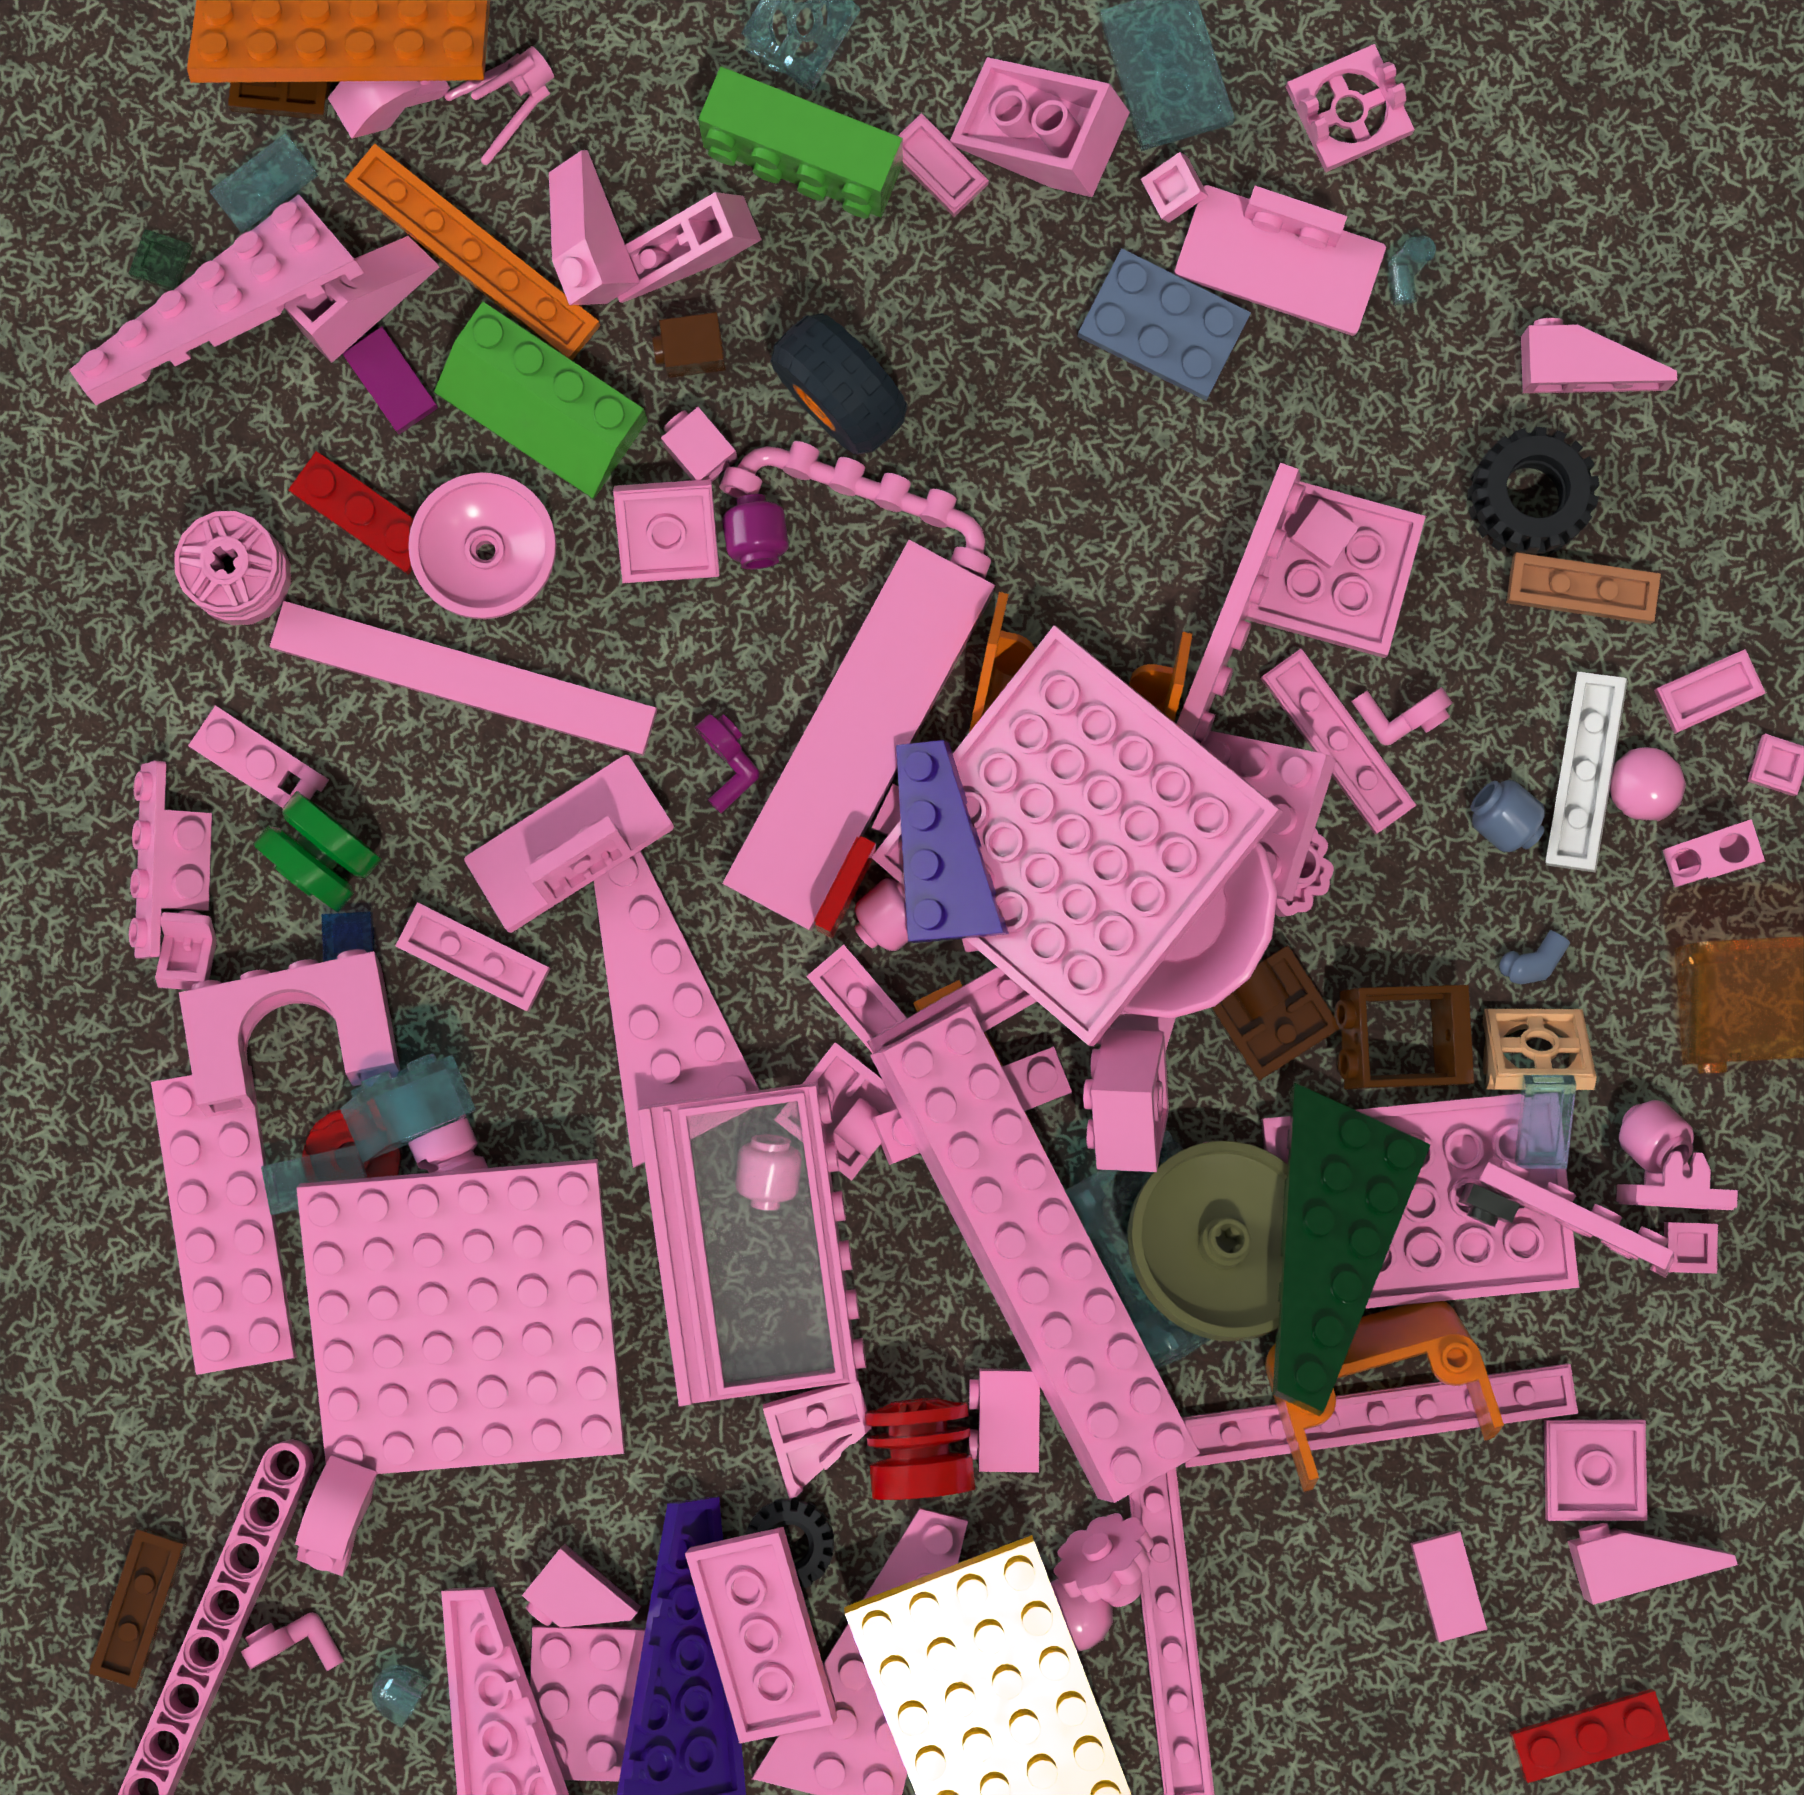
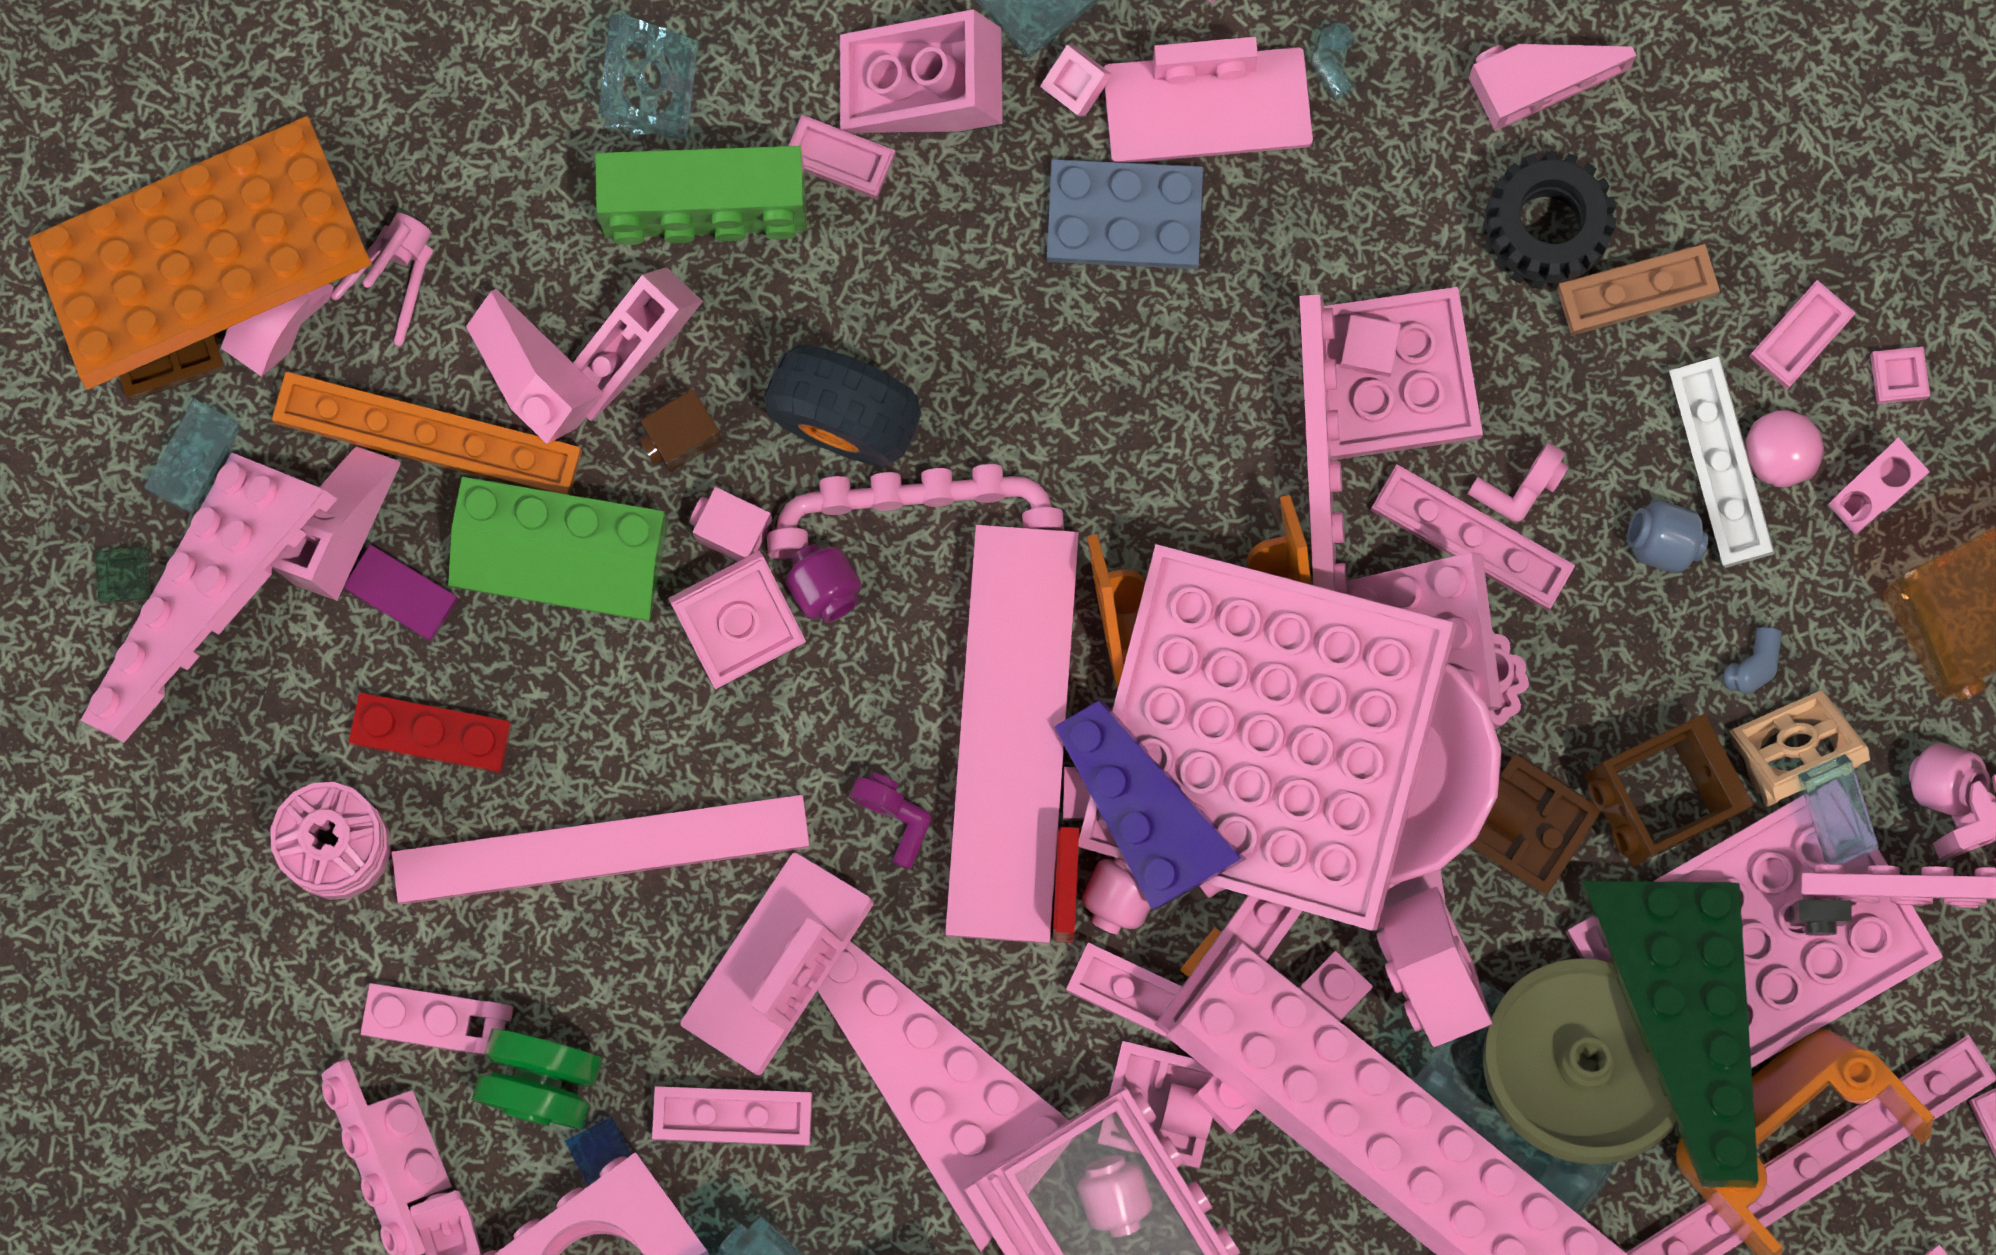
camera: 25 degrees left, 5 degrees down
bright pink dish [409,473,556,619] -> none

